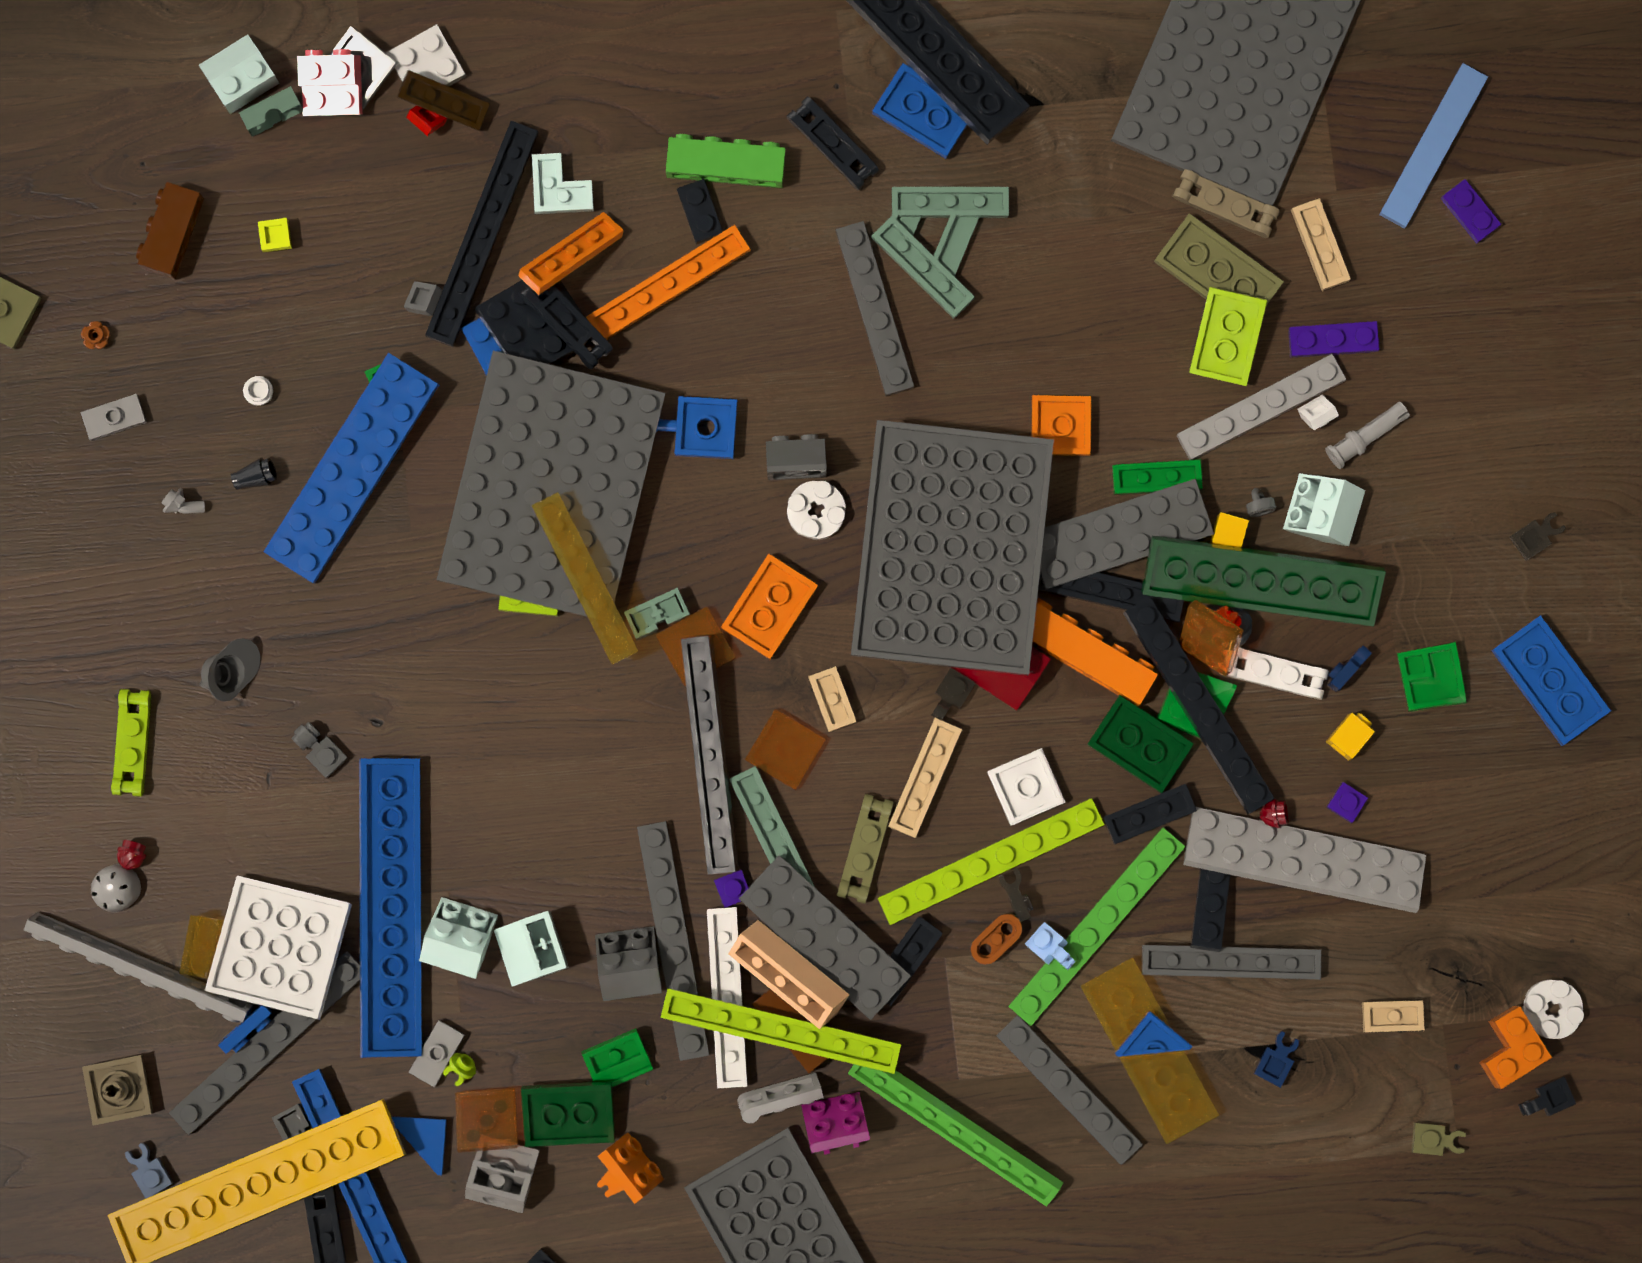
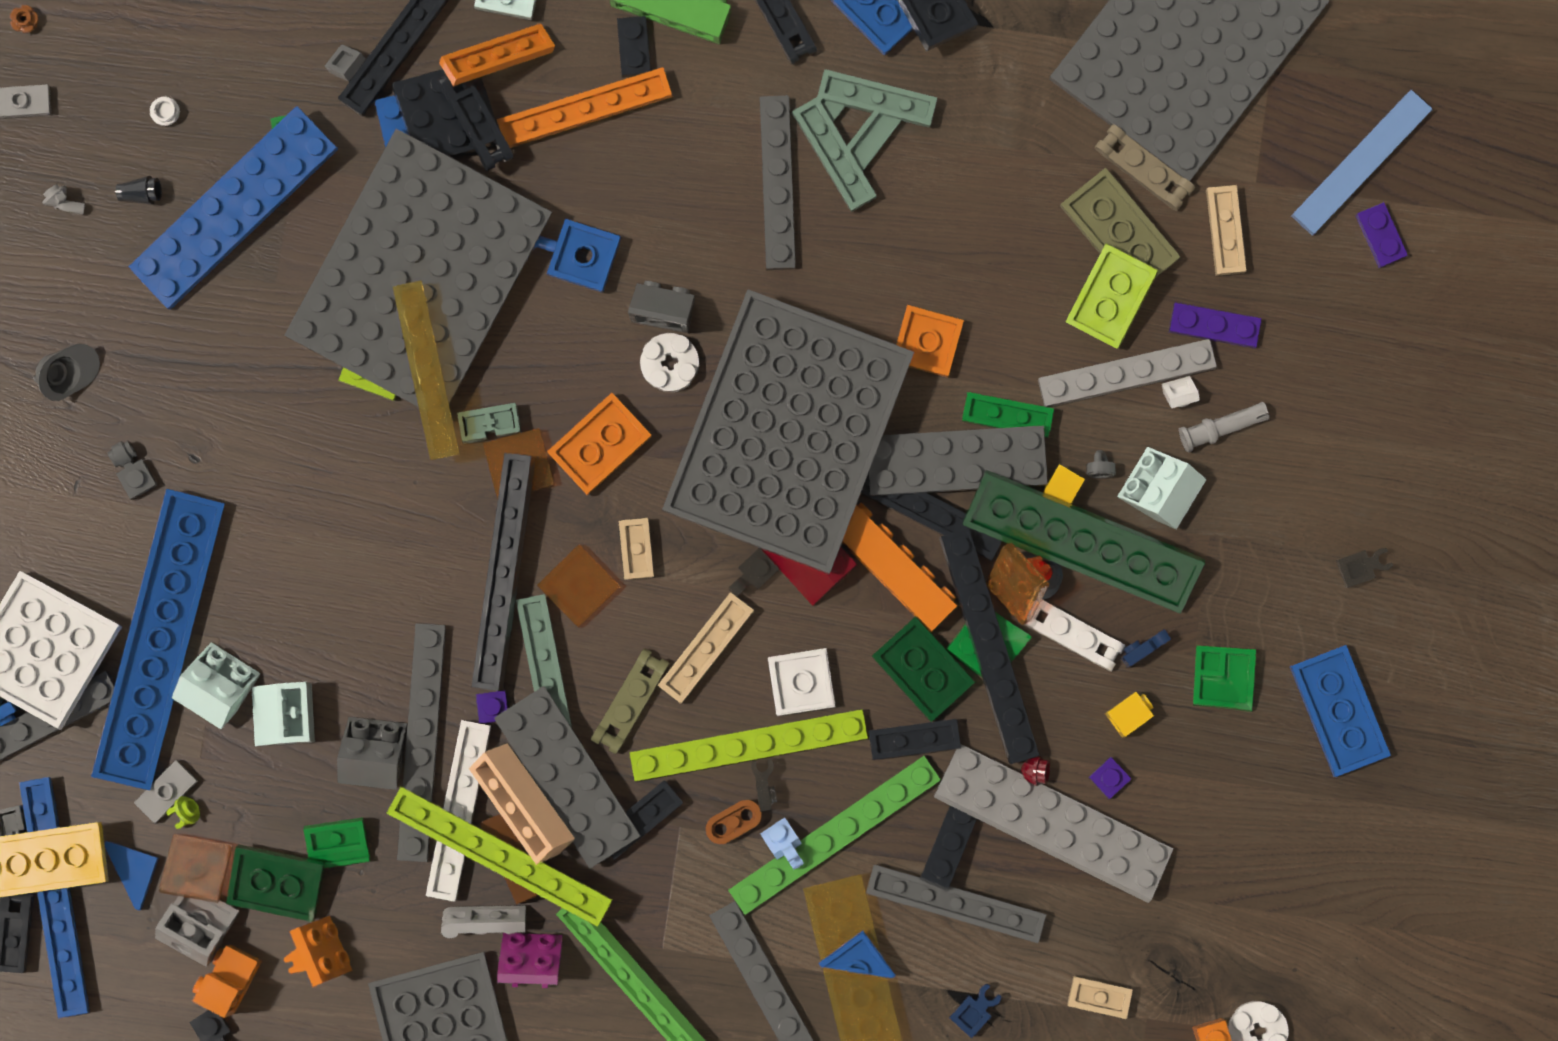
camera: 20 degrees right, 0 degrees up
none -> orange brick [192,945,262,1018]

